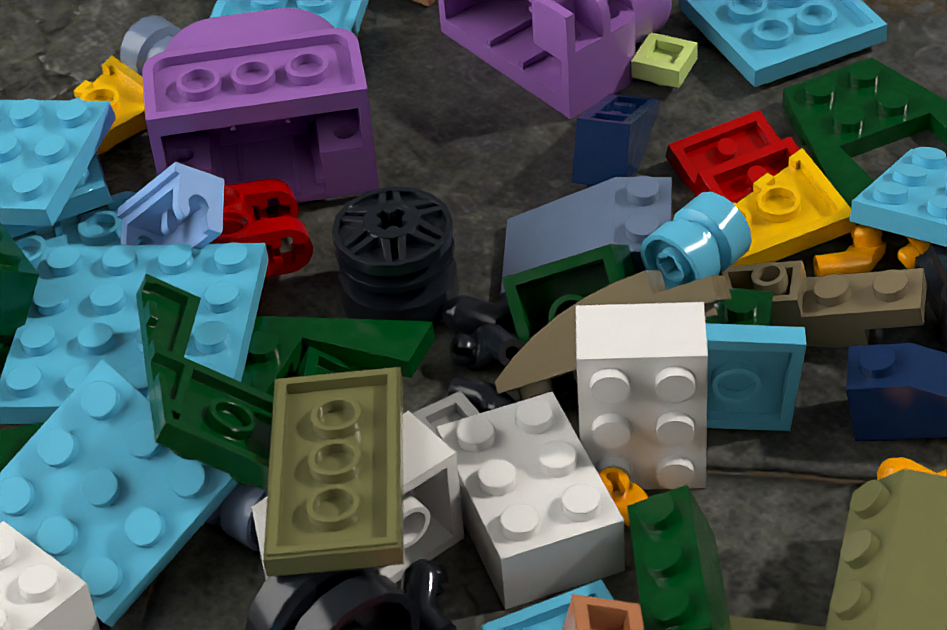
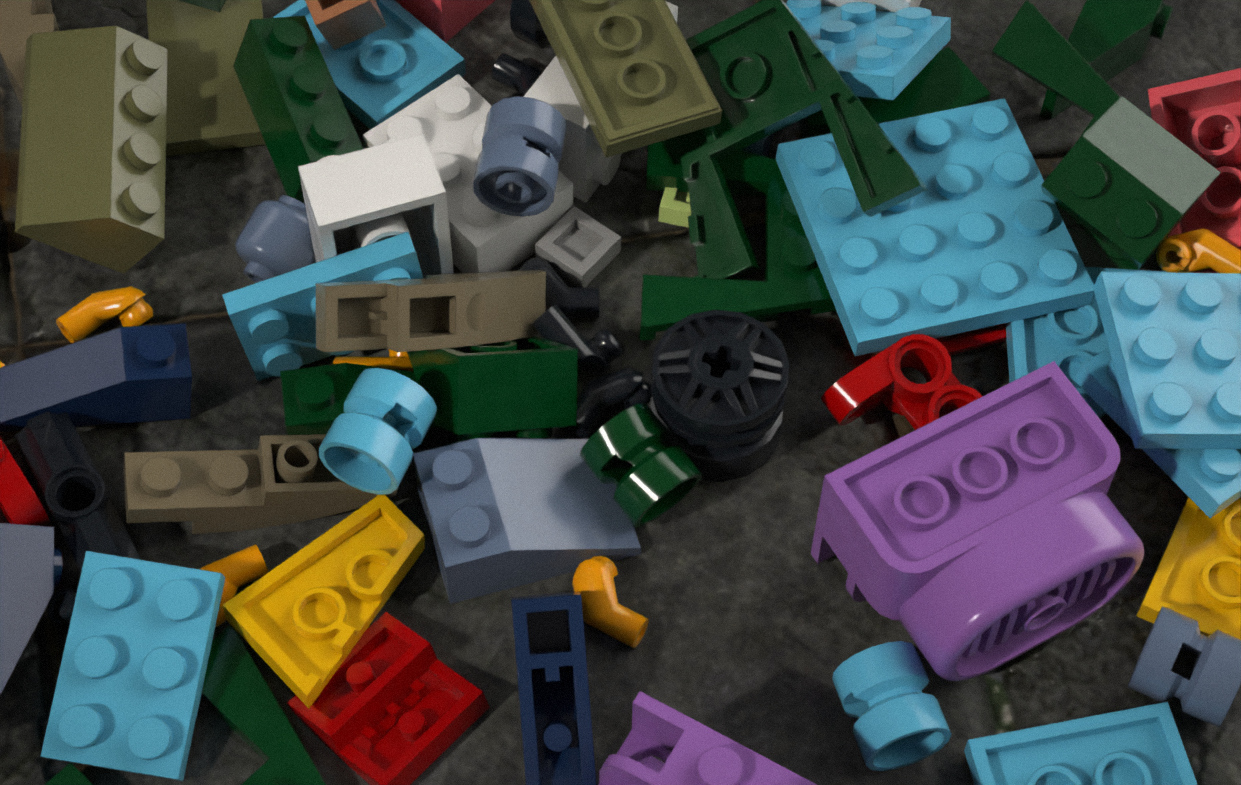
camera: 155 degrees right, 15 degrees up
light blue hinge [117,162,224,248] -> none
none -> sand blue head [235,195,316,283]
none -> sand blue wheel [473,96,566,217]
none -> light orange arm [572,556,649,648]
none -> dark green wheel [580,402,703,527]
none -> medium azure wheel [832,641,952,771]

